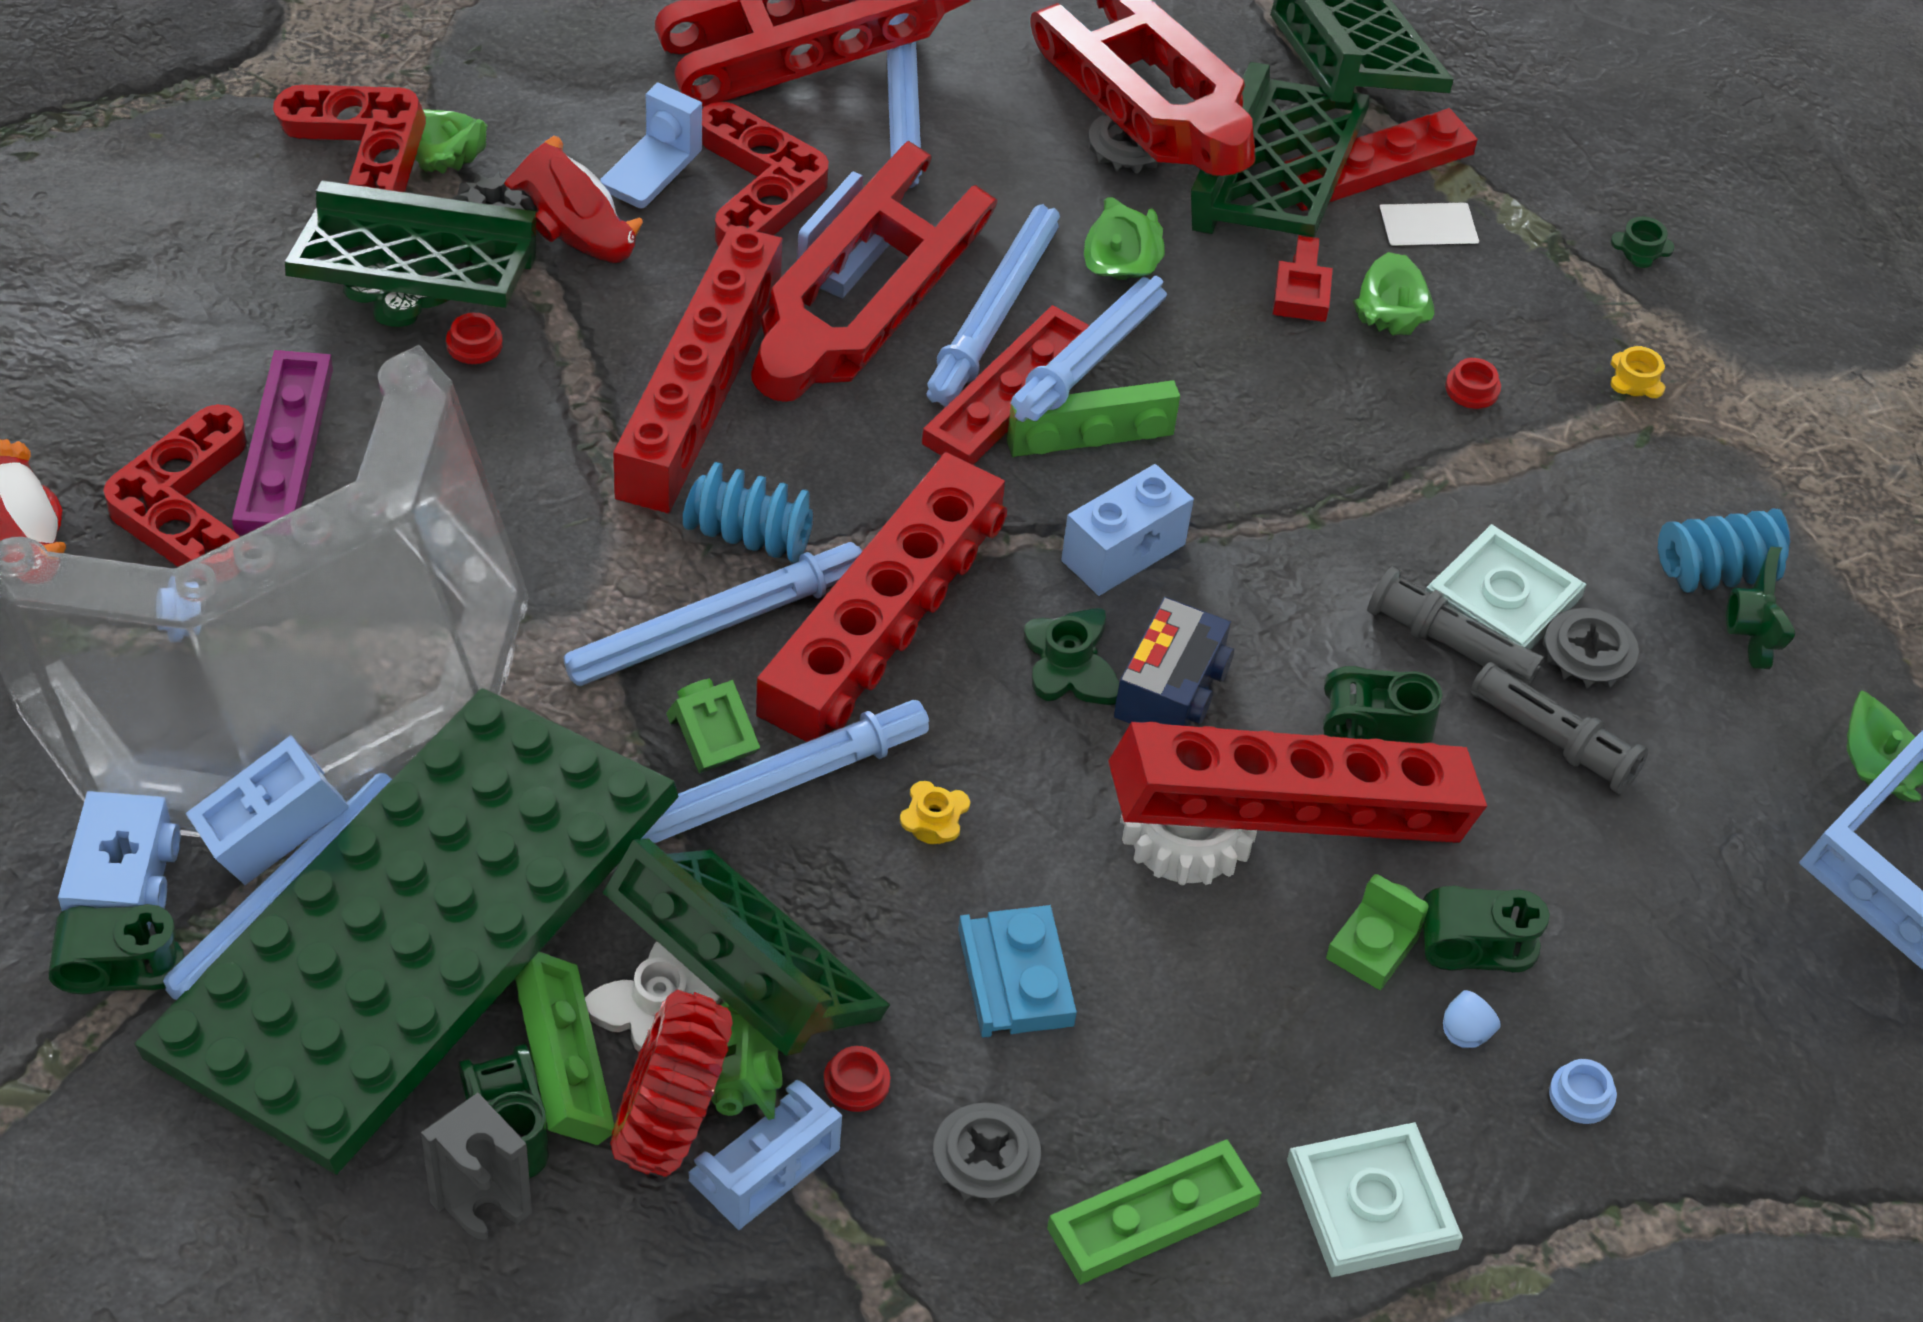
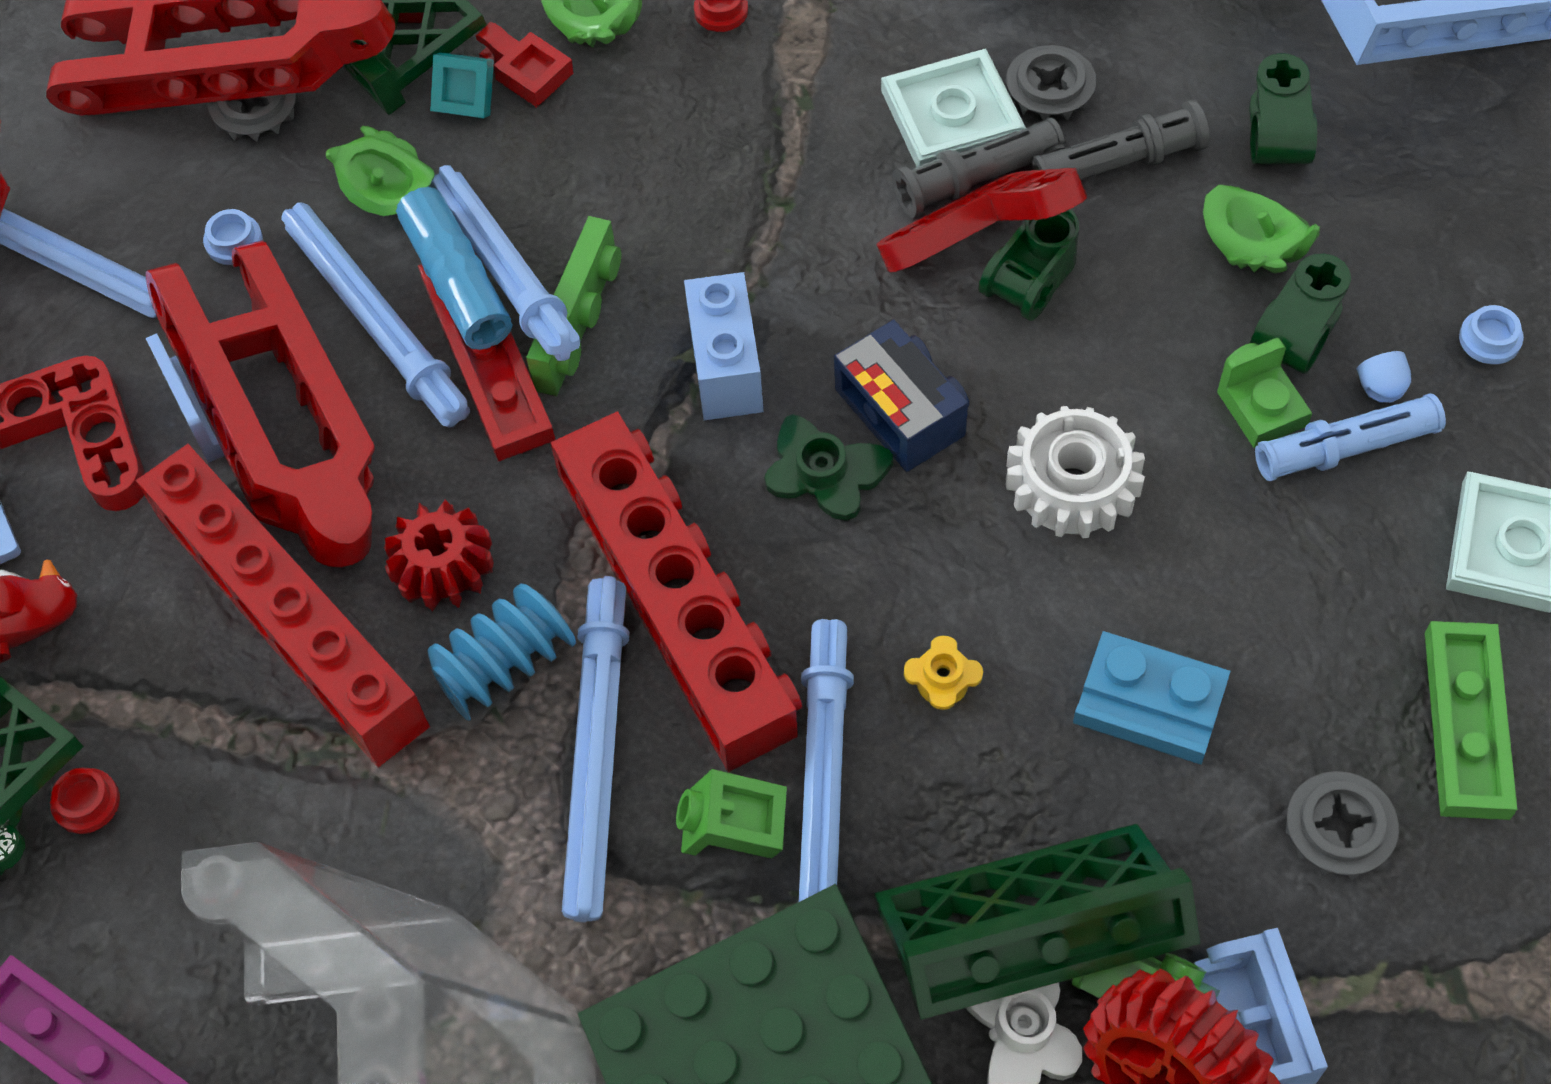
camera: 50 degrees left, 10 degrees up
red plate [823,1046,890,1112] -> none
red brick [1108,722,1487,843] -> none
none -> light blue plate [203,209,263,265]
none -> red gear [384,499,494,611]
none -> dark azure axle [396,187,513,350]
none -> teal plate [430,53,494,118]
none -> red beam [876,168,1087,272]
none -> bright green hat [1203,184,1320,273]
none -> dark green piece [1249,53,1317,164]
none -> light blue pin [1255,393,1446,481]

